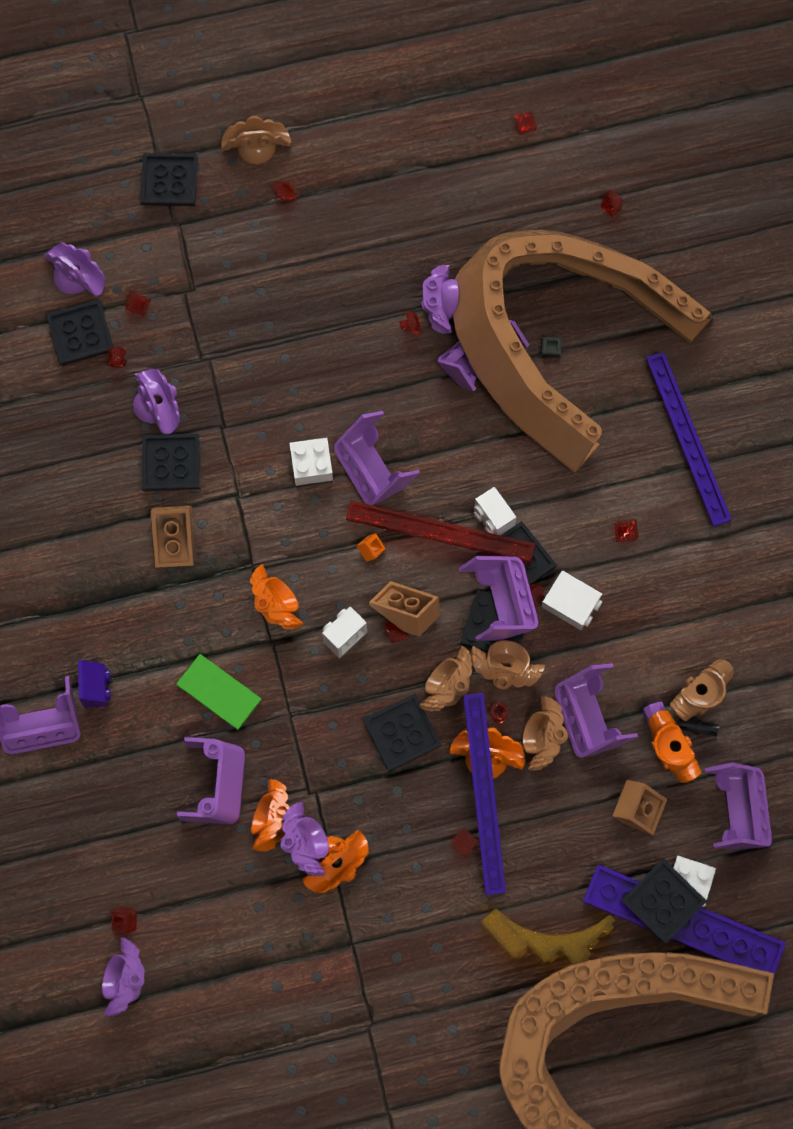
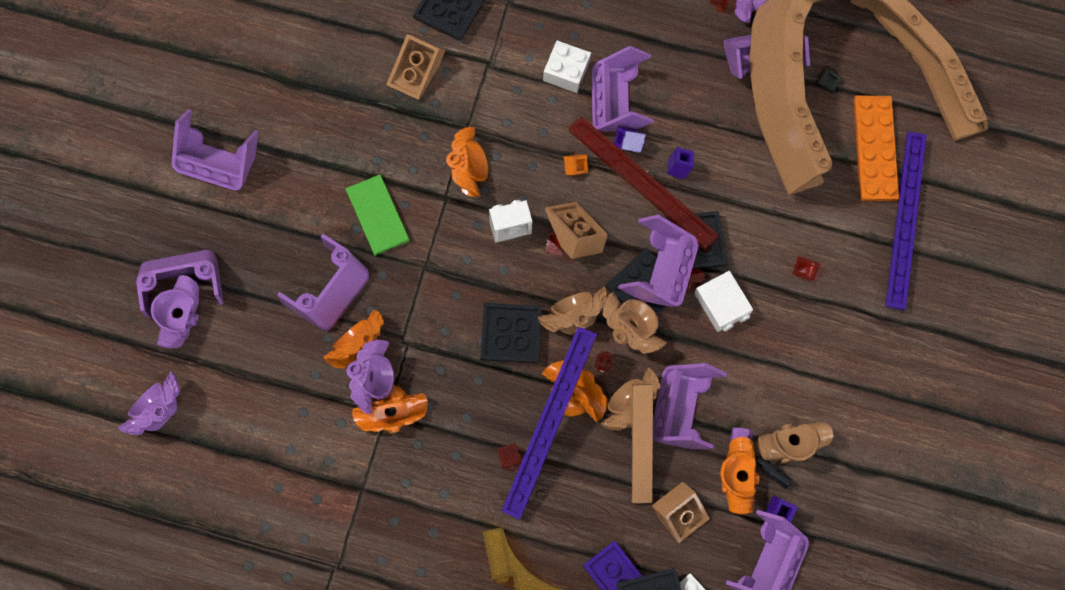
camera: 25 degrees right, 0 degrees up
dark purple slope [78,660,111,708] -> none
clear red slope [111,907,137,934] -> none
white brick [474,487,516,539] -> none
none -> medium lavender windscreen [136,250,224,319]
none -> medium lavender piece [151,275,199,349]
none -> brick [614,126,646,152]
none -> medium nougat tile [632,384,653,503]
none -> dark purple brick [667,147,694,179]
none -> dark purple brick [766,495,798,523]
none -> orange plate [854,96,899,201]

